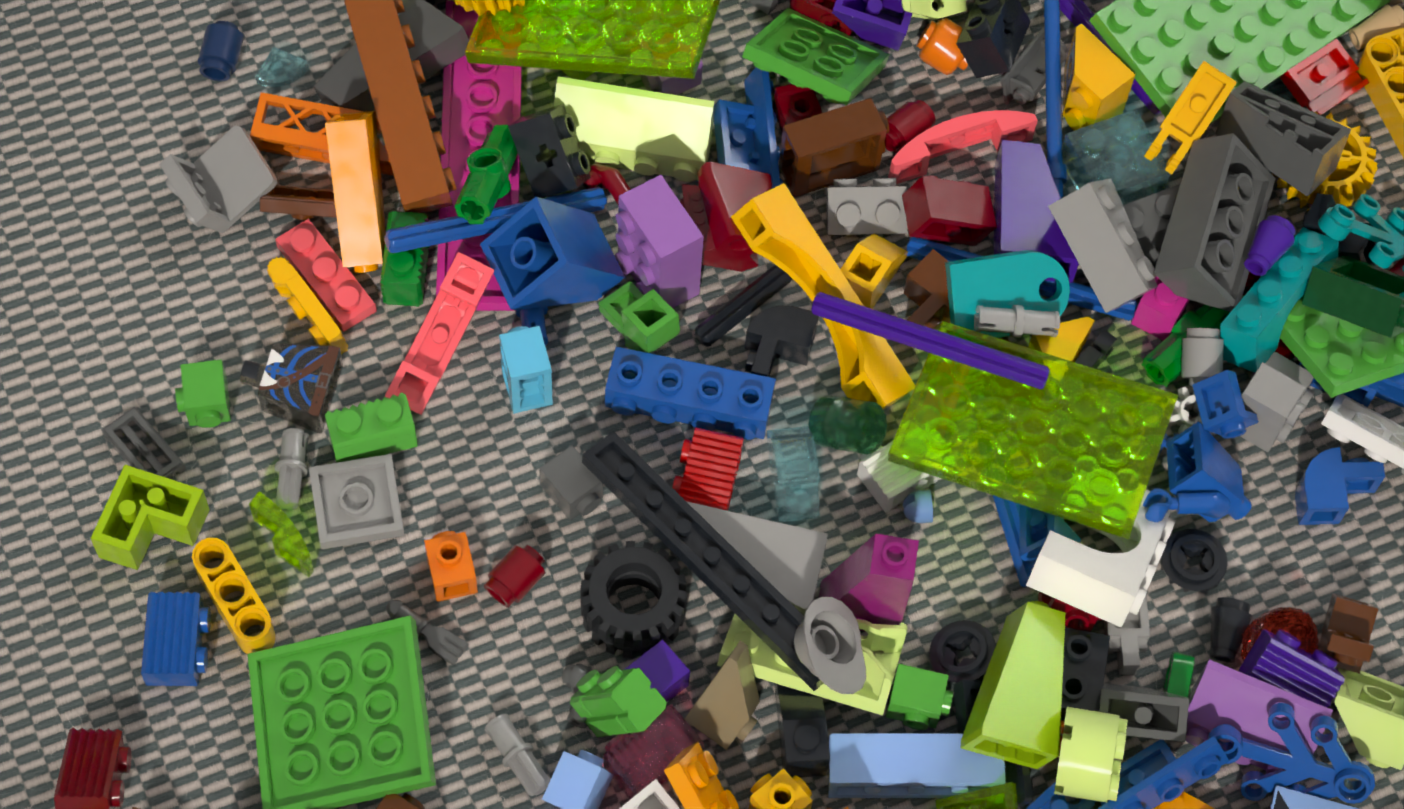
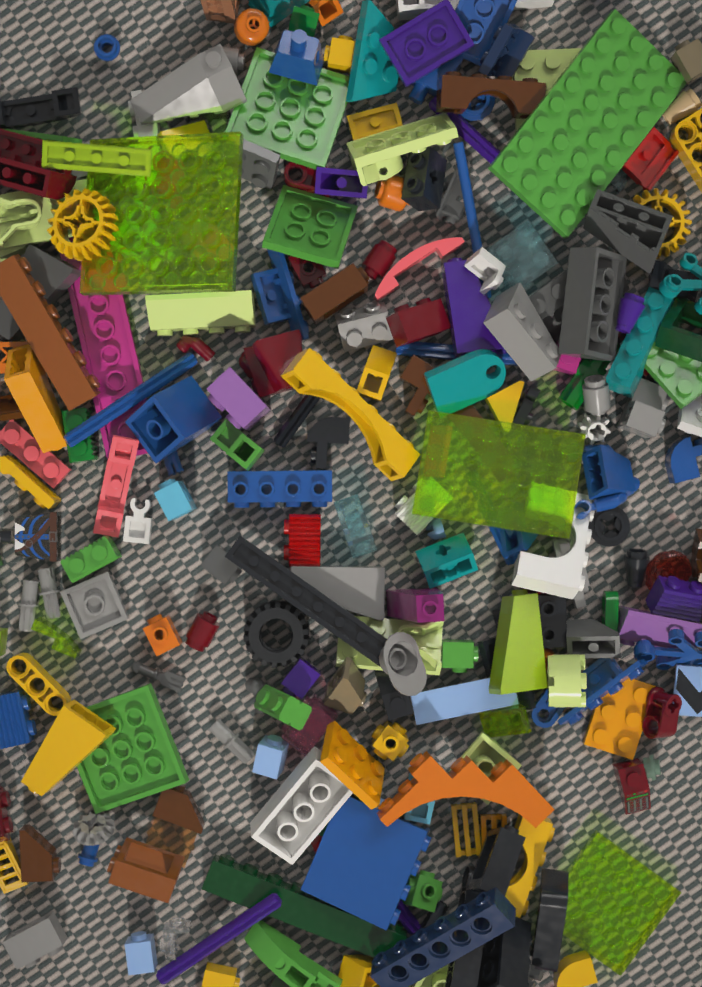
camera: 10 degrees left, 25 degrees up
green piece [455,125,518,224] -> none
black brick [508,104,591,198] -> none
clear green wheel [808,395,887,455] -> none
dark purple axle [811,292,1049,389] -> none
black gear [929,620,996,684] -> none
light grey pin [974,305,1060,338] -> none
yellow slope [1062,23,1135,141] -> none
yellow hinge [1144,61,1237,174] -> none
blue bracket [1192,370,1259,439] -> none
none -> light grey axle [18,580,39,632]
none -> yellow slope [21,699,116,796]
none -> white plate [123,498,153,544]
none -> teal brick [415,533,478,589]
none -> white bracket [464,247,506,295]

